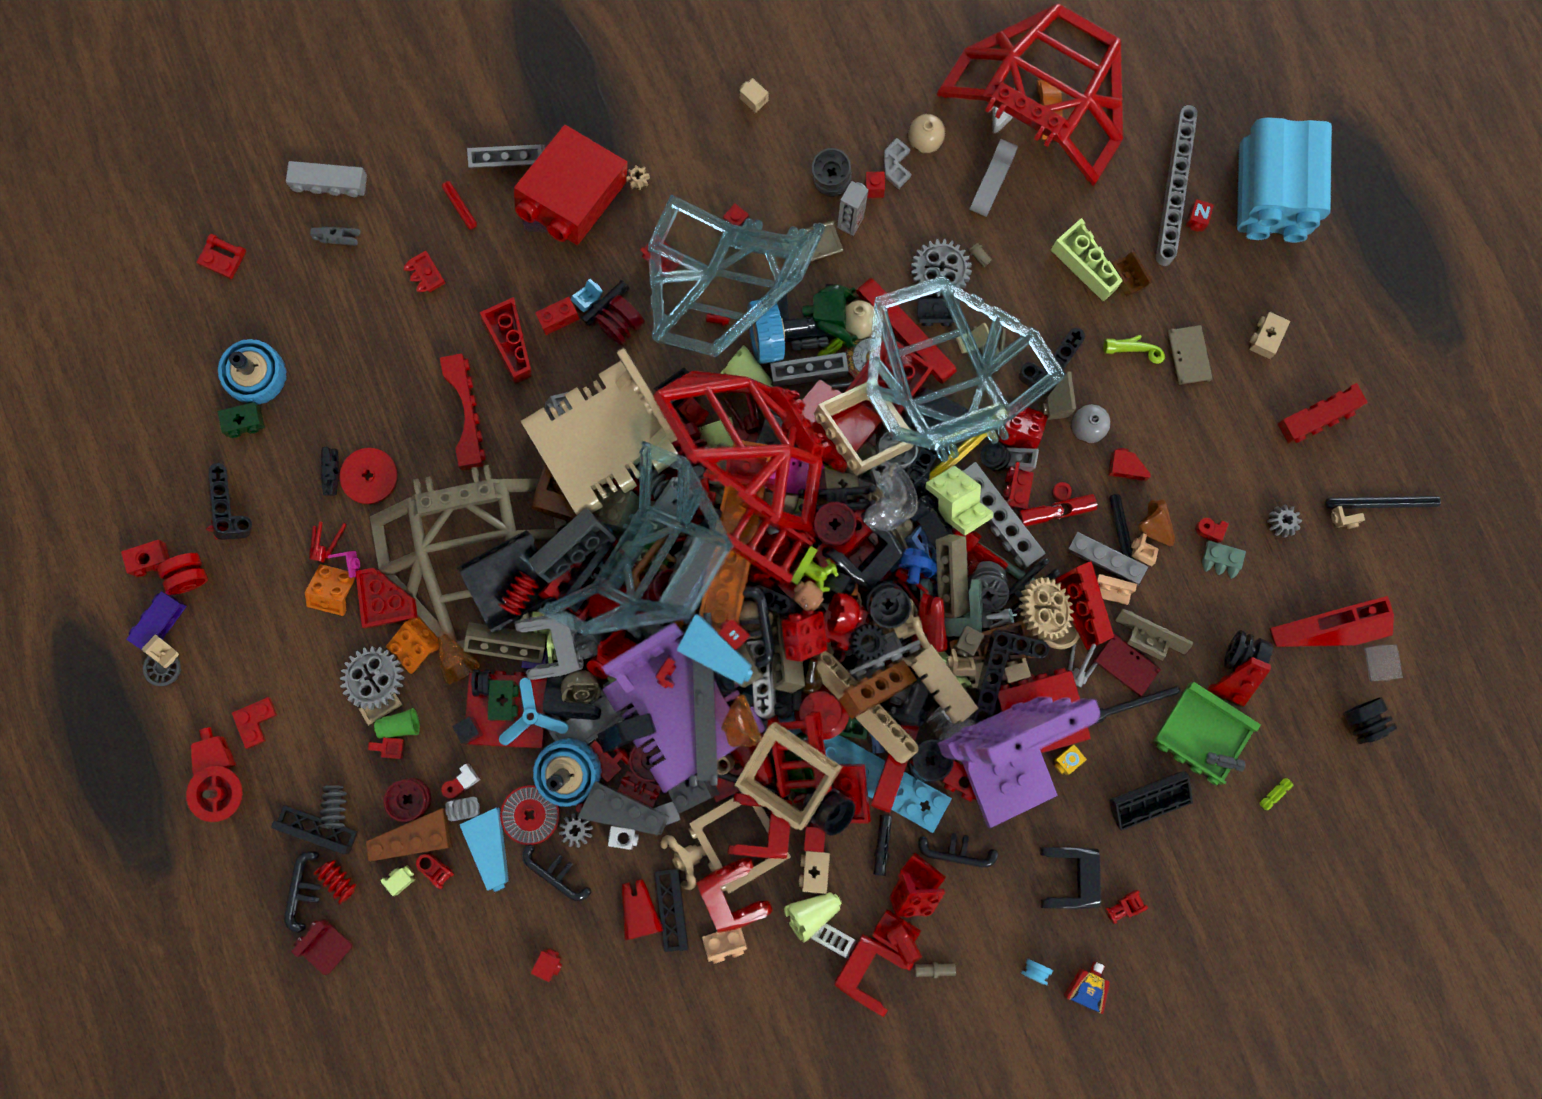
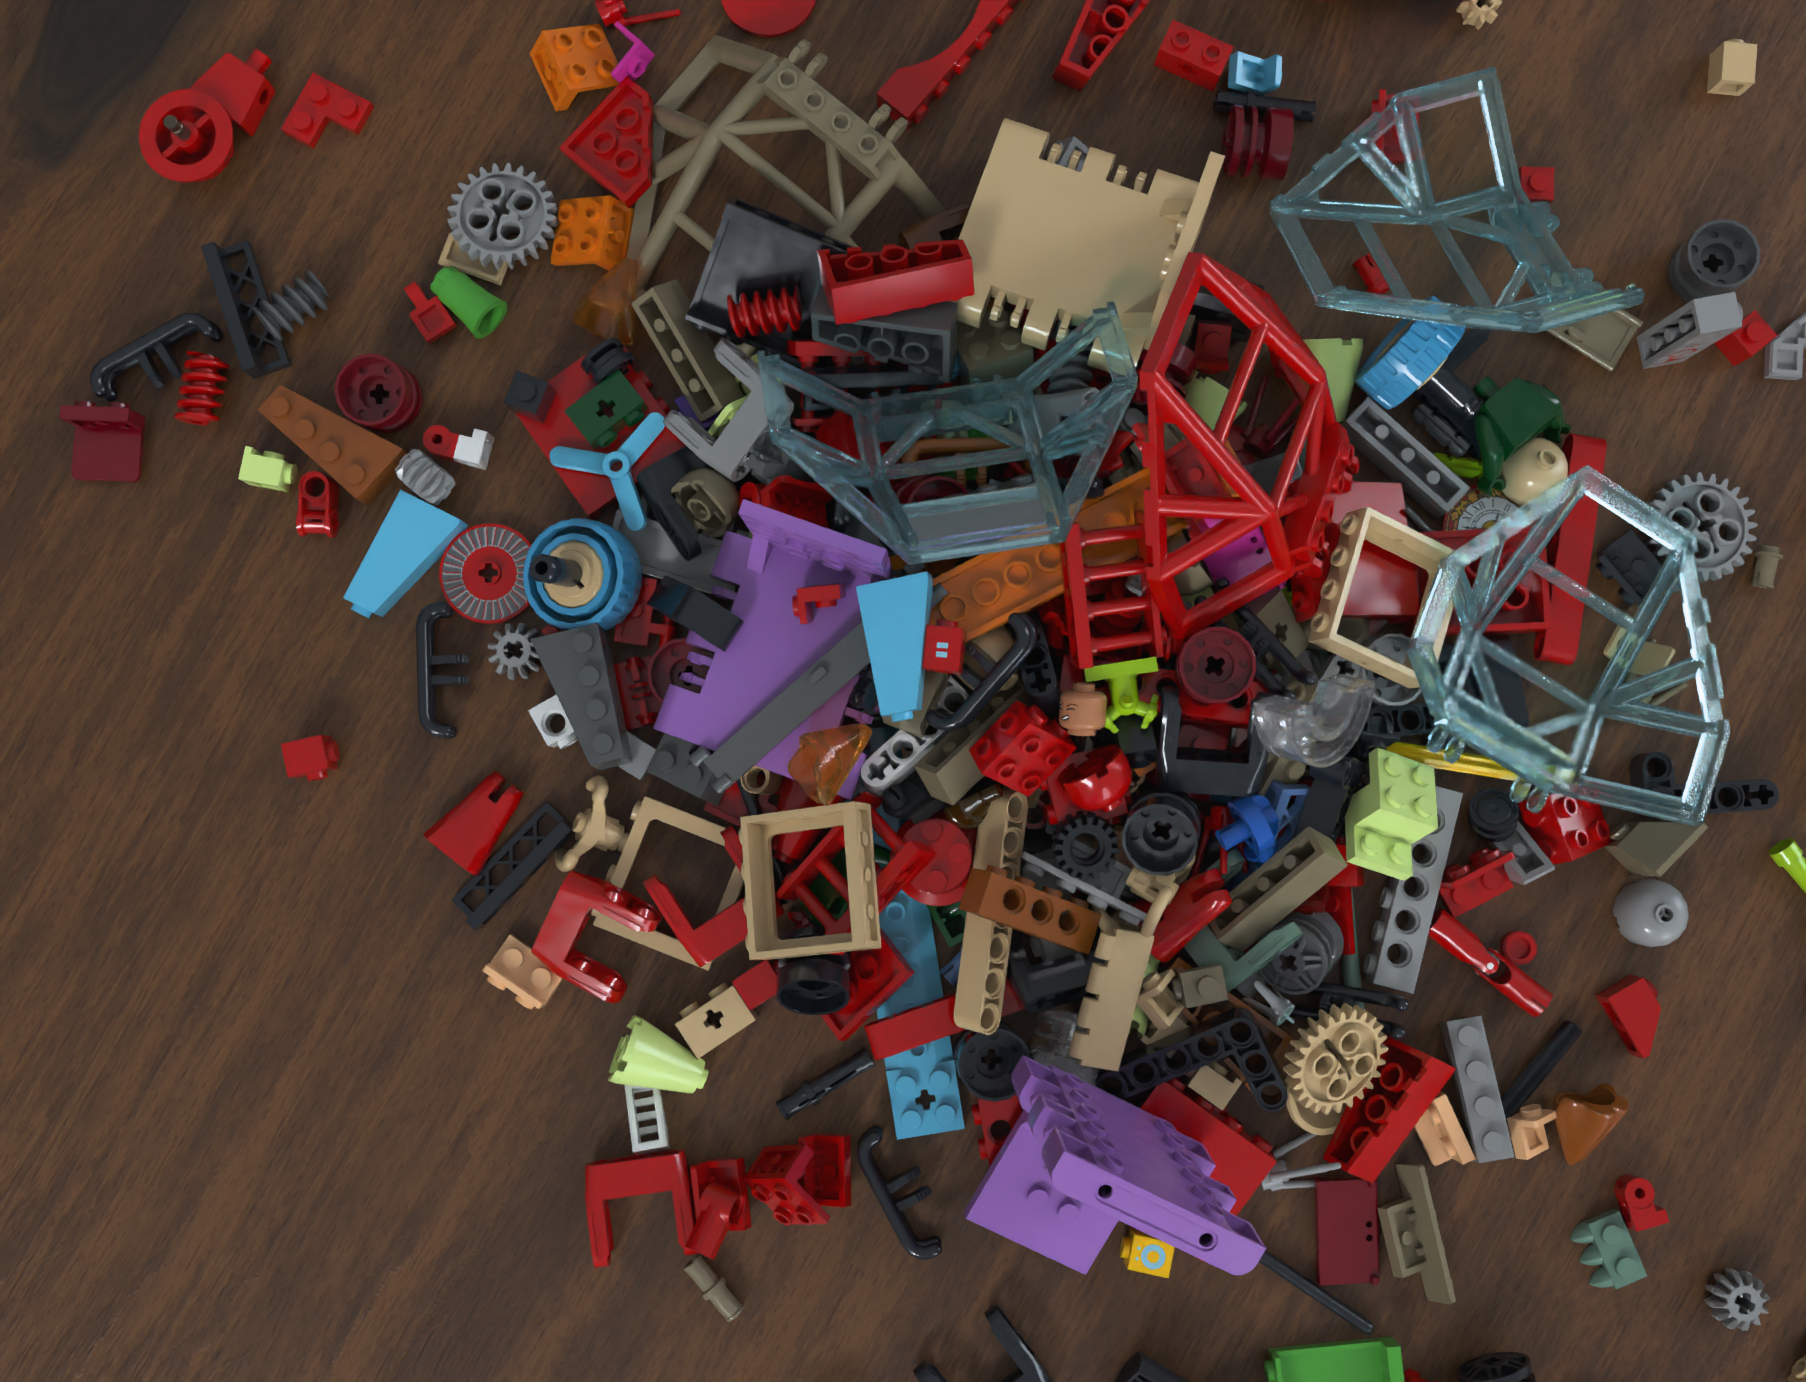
camera: 50 degrees right, 5 degrees up
none -> red wedge [817,239,975,325]

